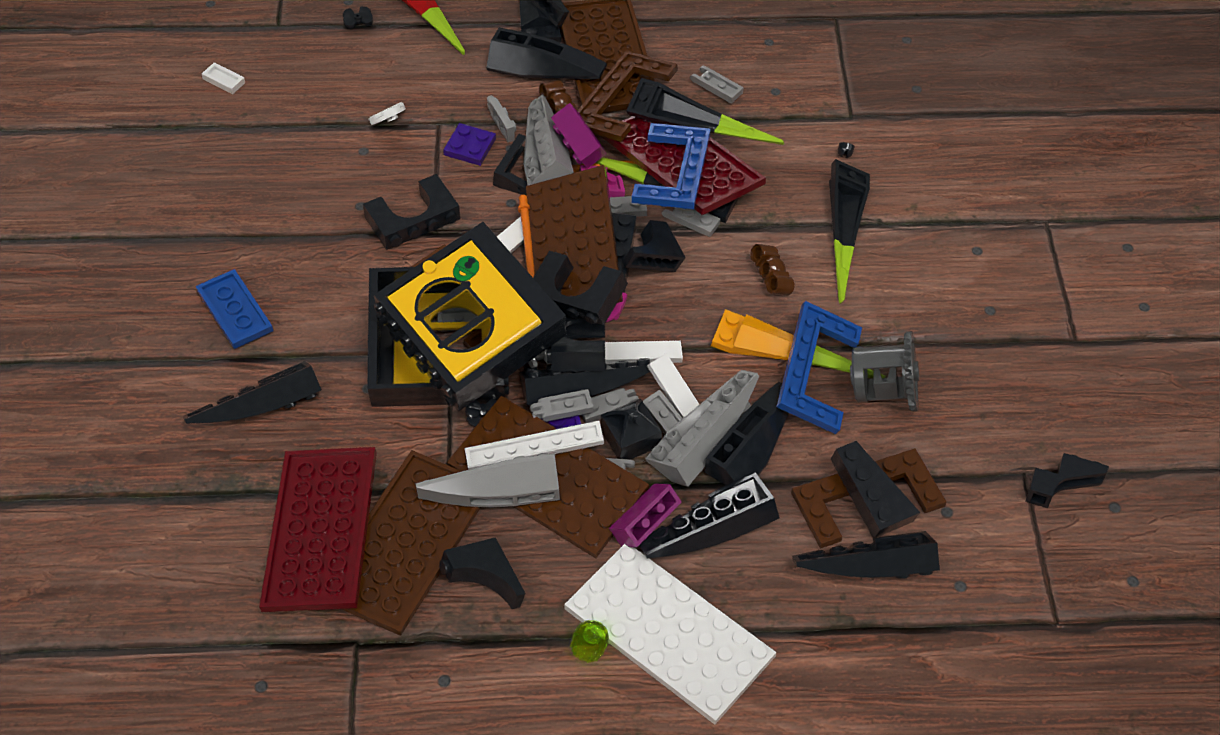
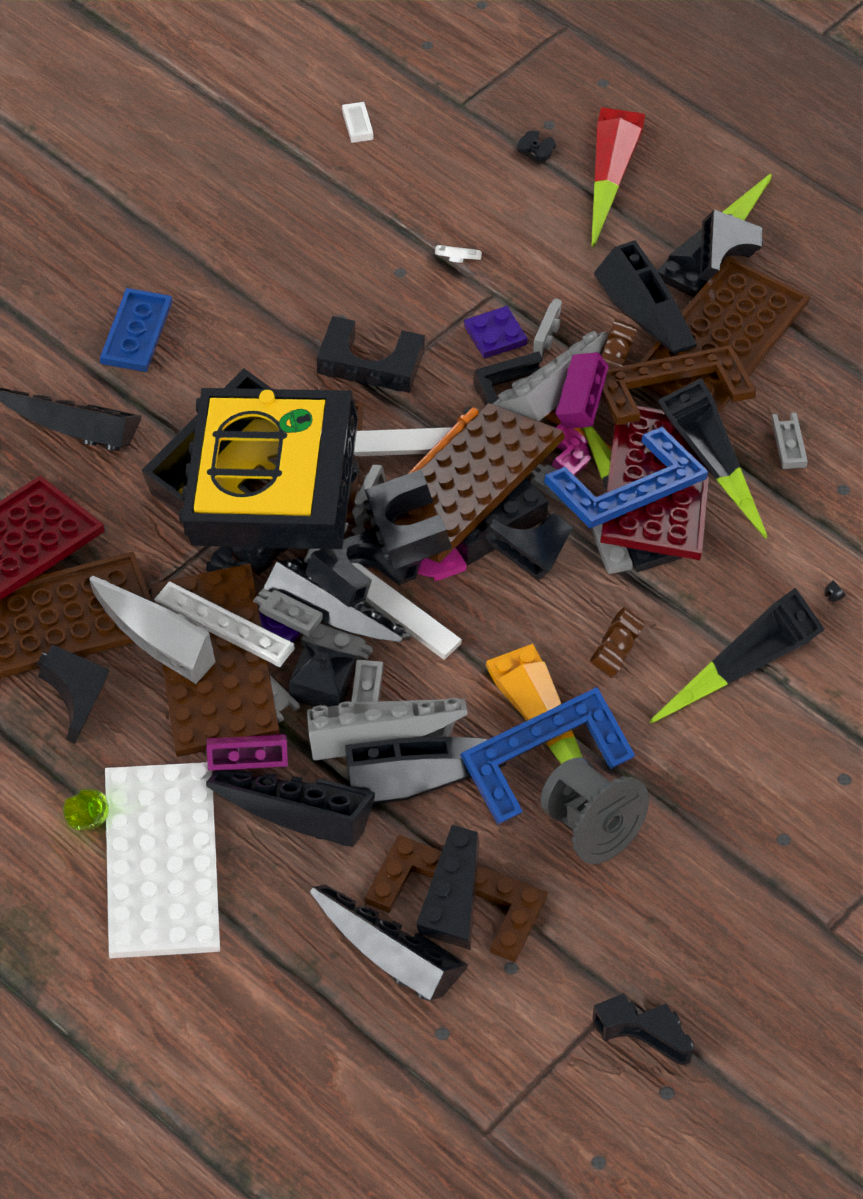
camera: 45 degrees right, 0 degrees up
white tile [647,353,699,418] -> none

